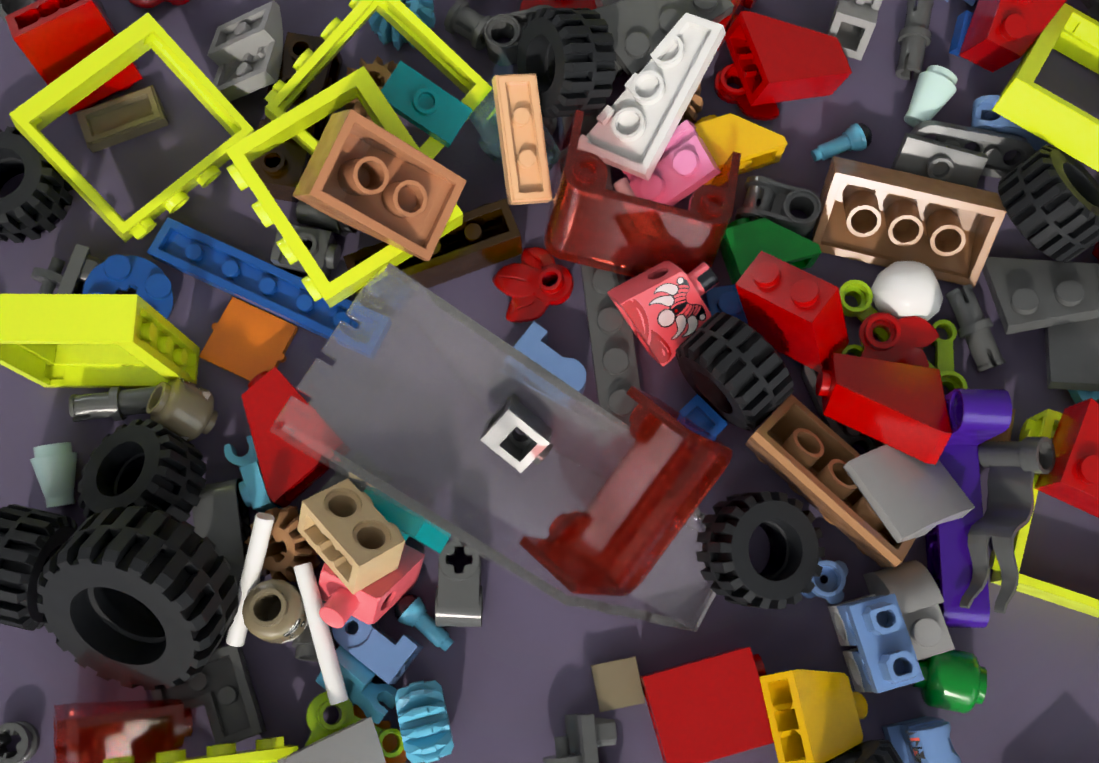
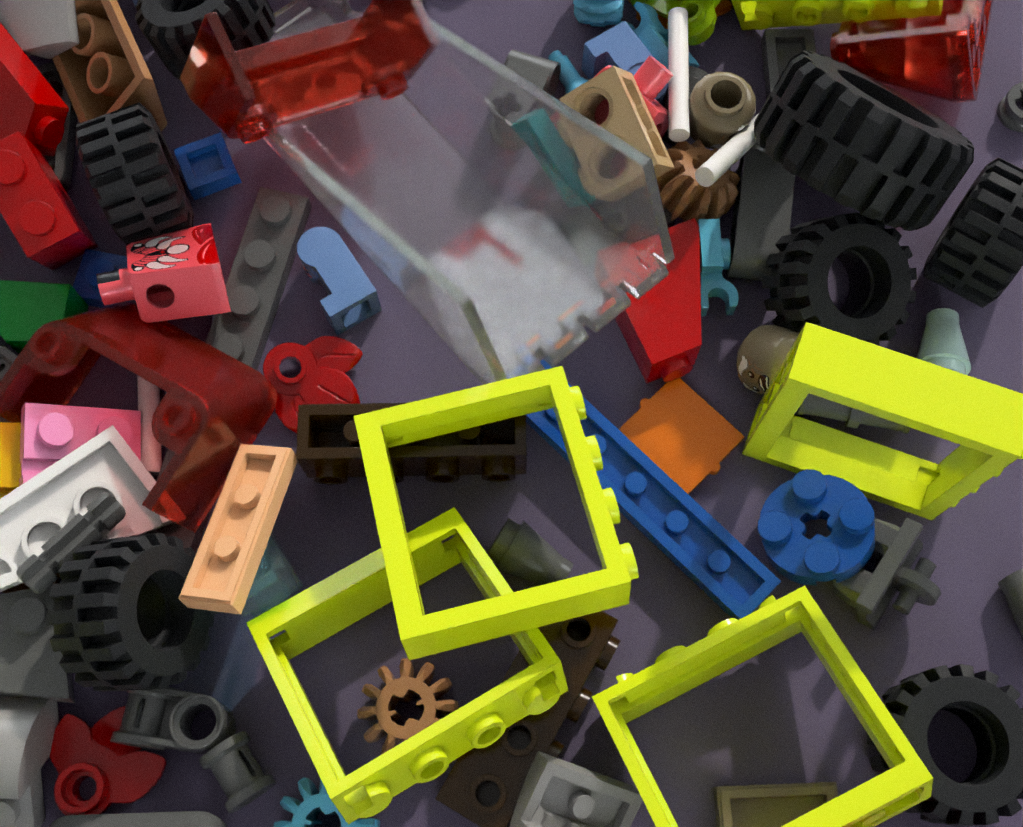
camera: 160 degrees left, 5 degrees down
dark grey brick [270,225,341,281] -> none
nougat slope [292,109,467,261] -> none
teal plate [381,60,472,148] -> none
dark grey brick [480,393,553,473] -> none
none -> dark grey axle [16,492,126,594]

